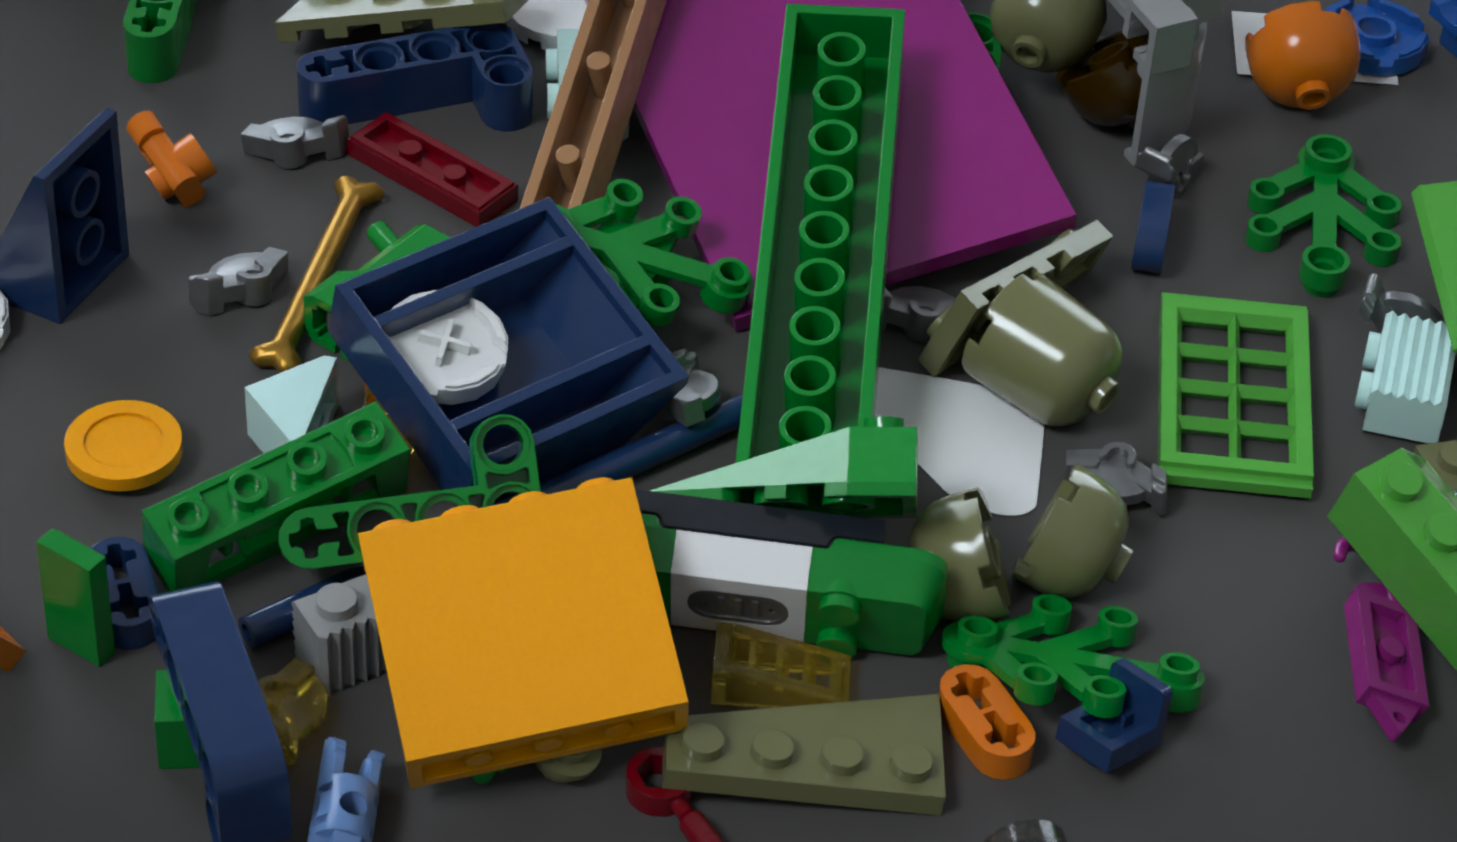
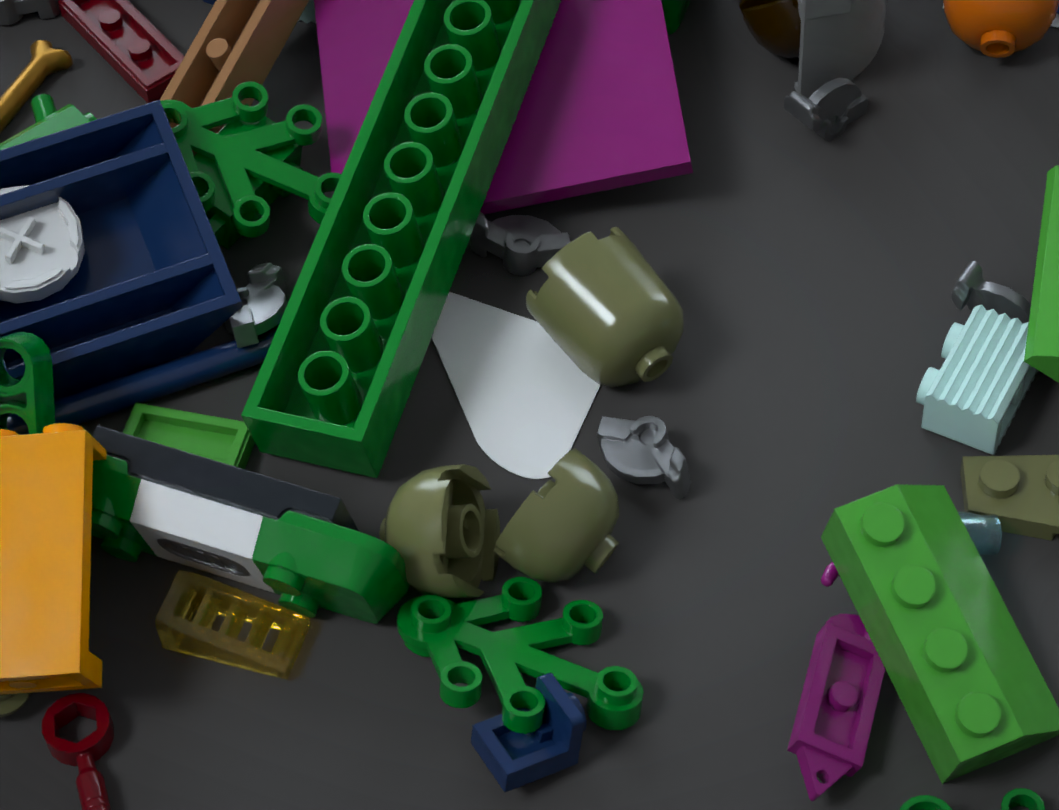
camera: 20 degrees right, 10 degrees up
green wedge [650,416,918,518] -> none
olive wing [662,694,946,816] -> none
olive wing [918,220,1114,377] -> none
orange beam [939,664,1036,780] -> none
dark blue beam [1131,180,1175,274] -> none
bright green piece [1157,292,1314,499] -> none
green plant [1245,134,1402,298] -> none

